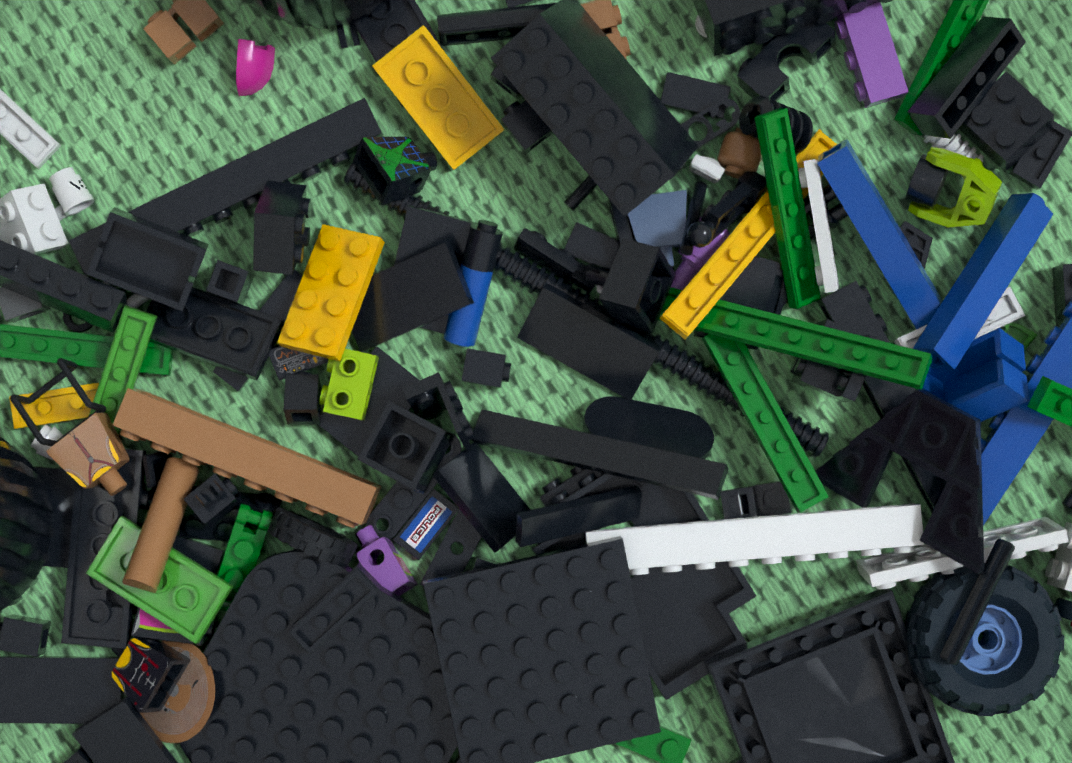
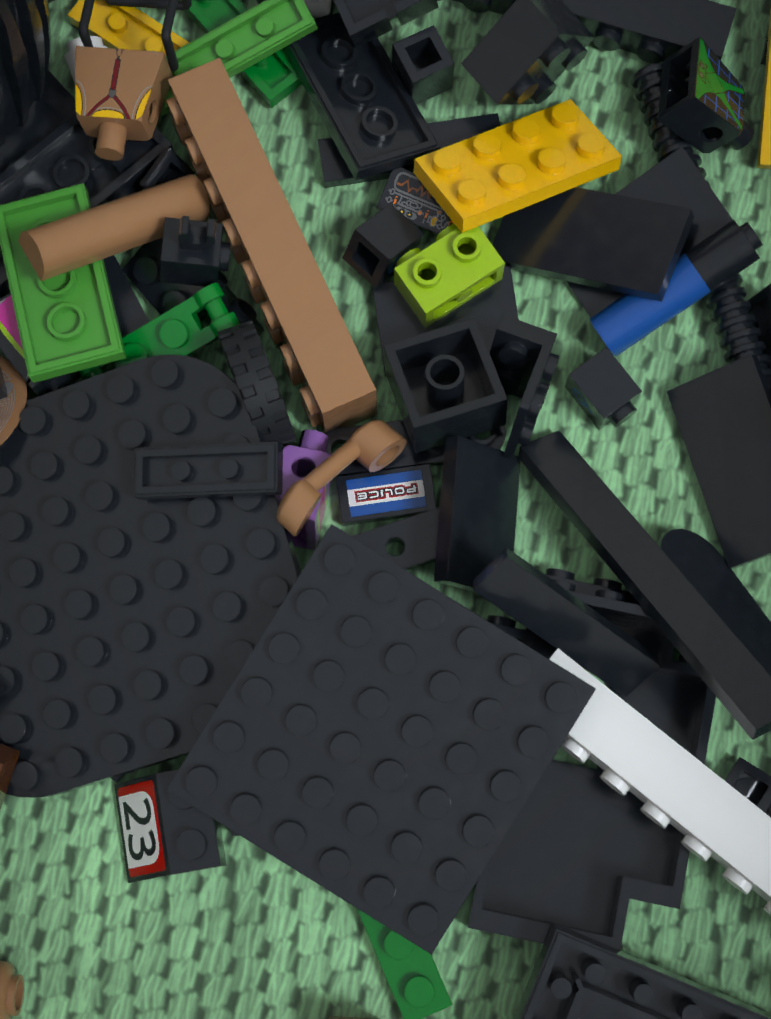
camera: 45 degrees right, 10 degrees down
none -> medium nougat piece [276,420,407,537]

